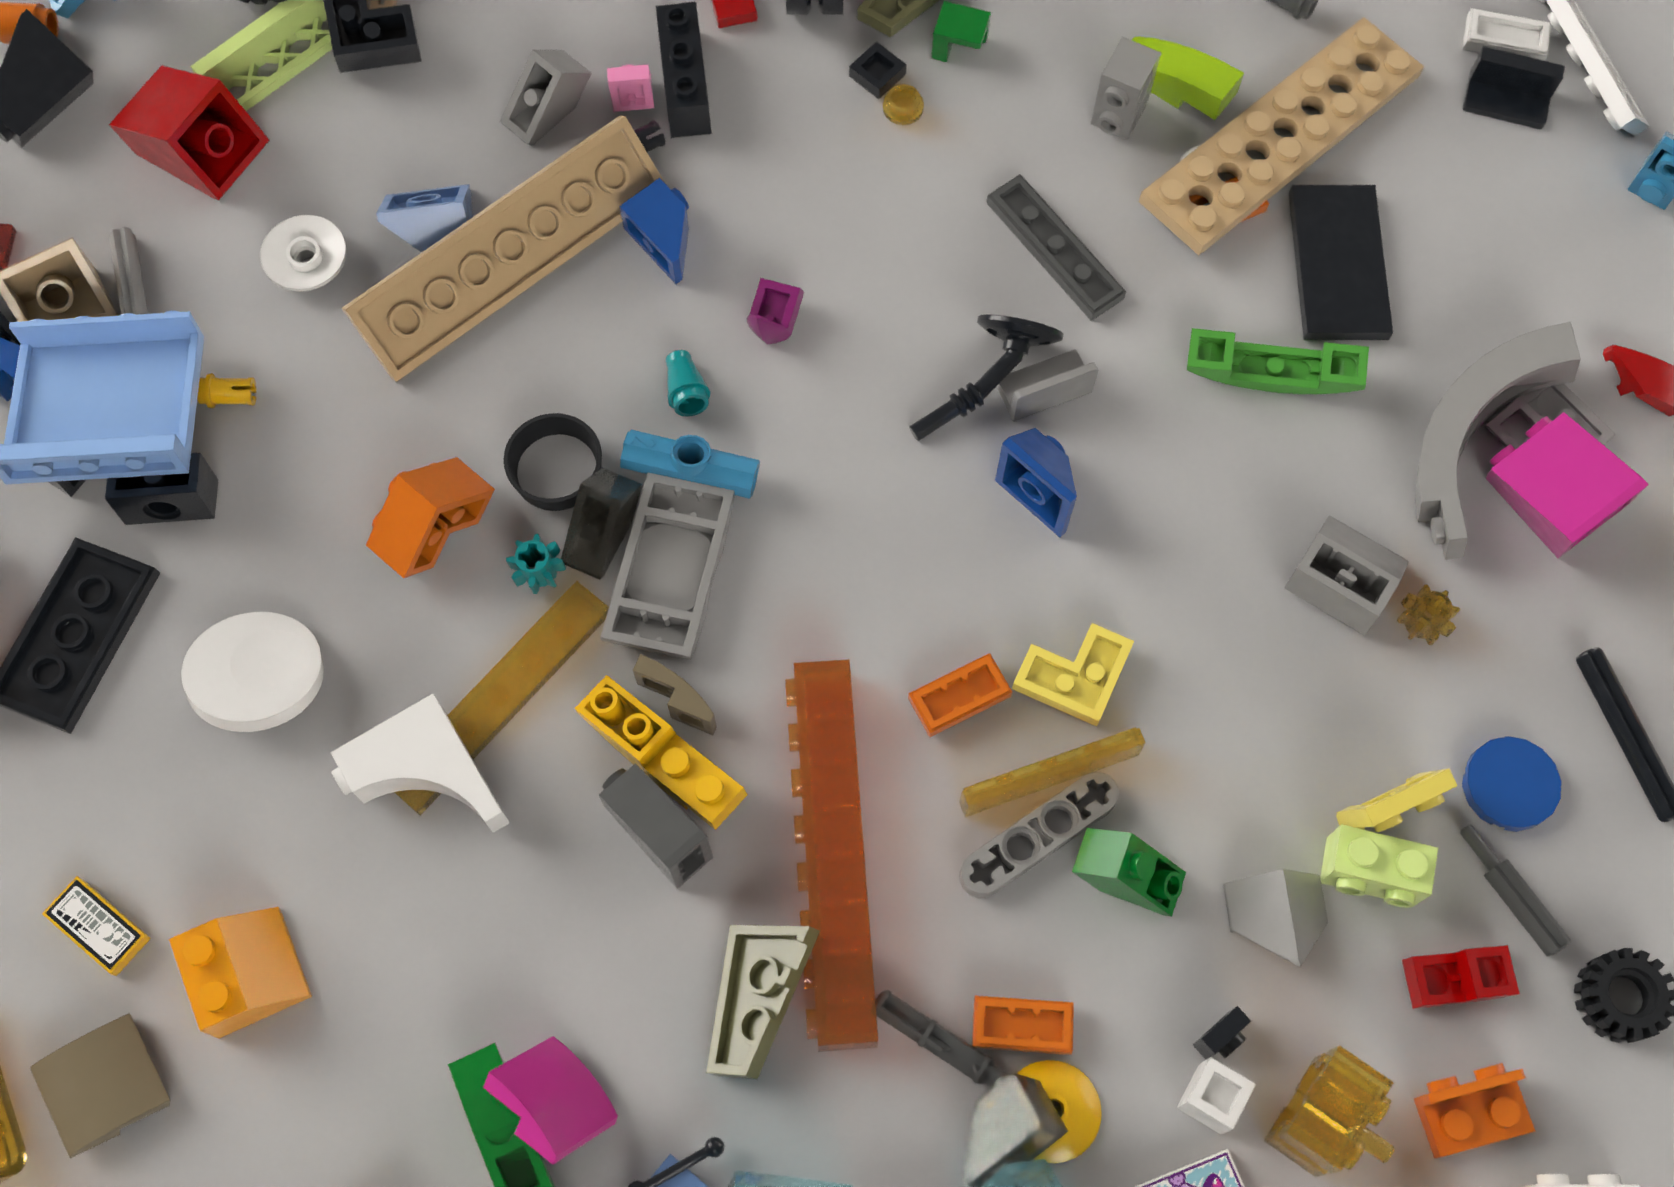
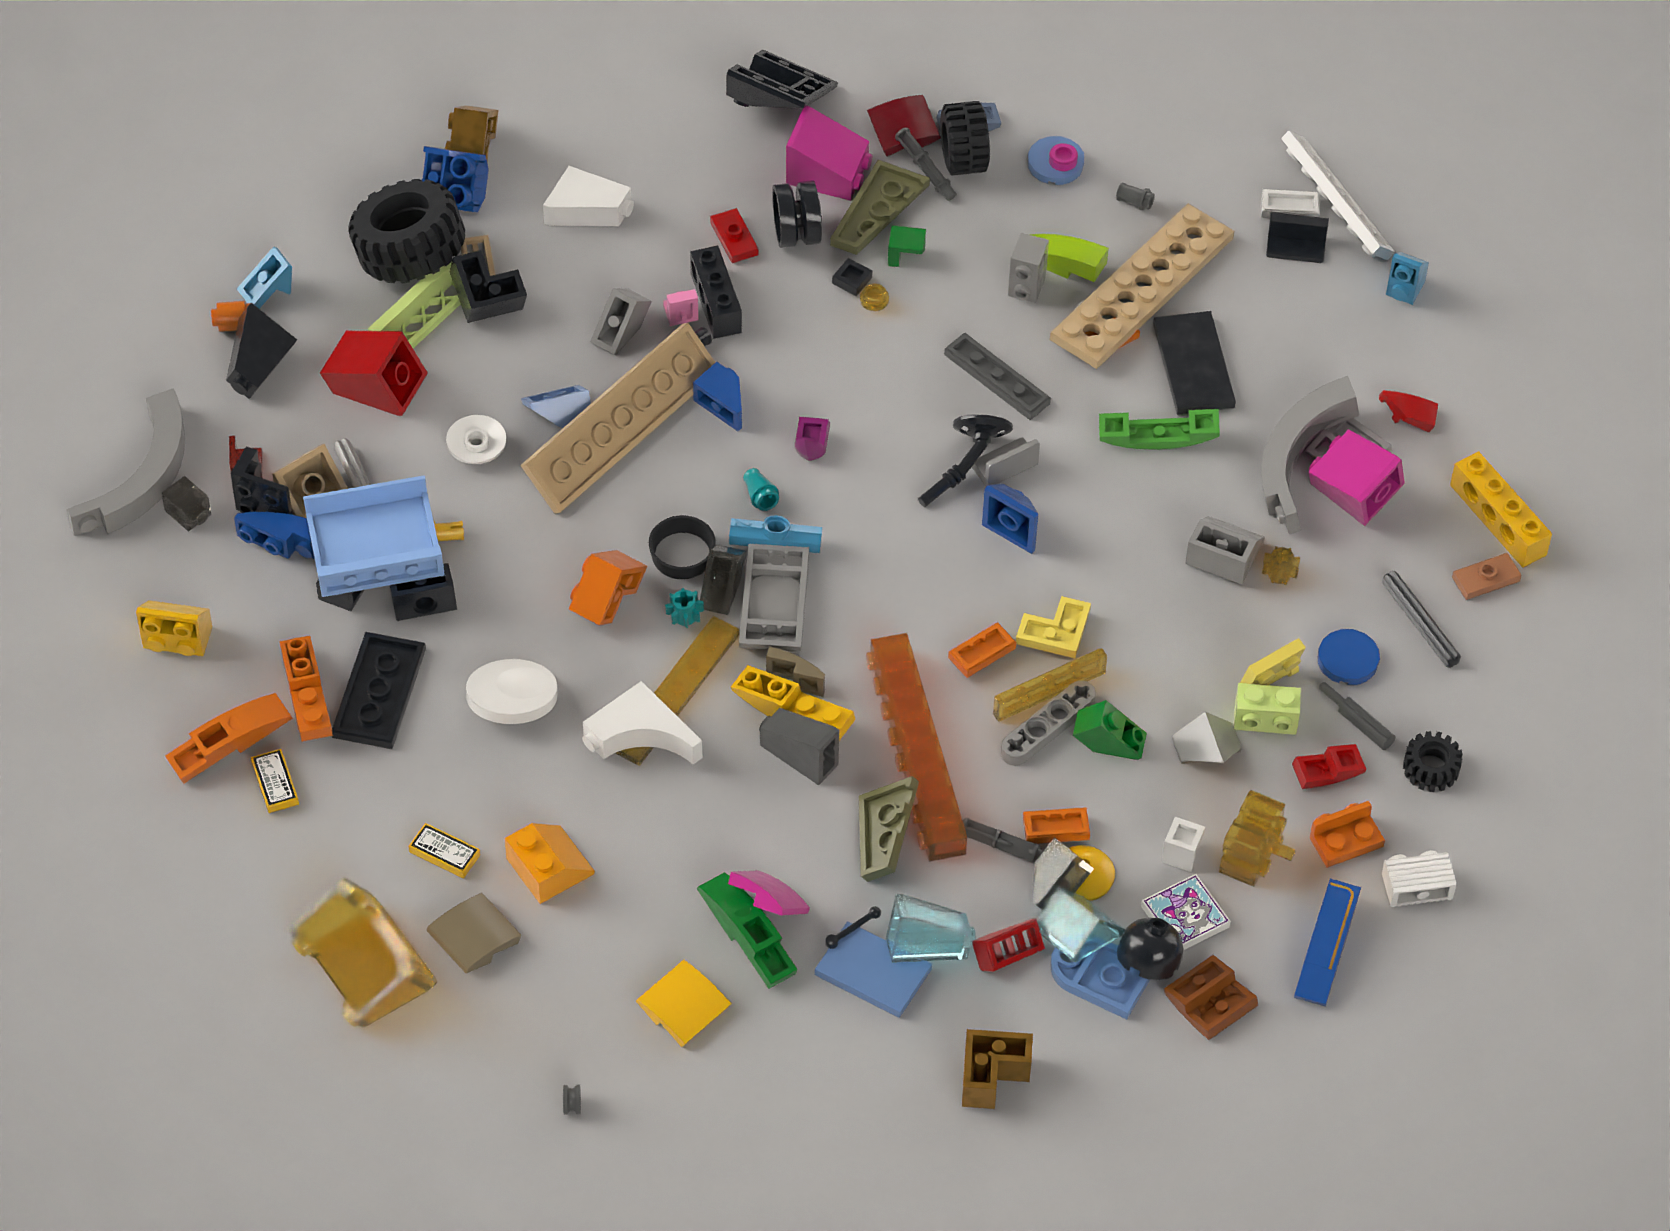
camera: 10 degrees left, 15 degrees down
black plate [1193,1006,1251,1060] -> none

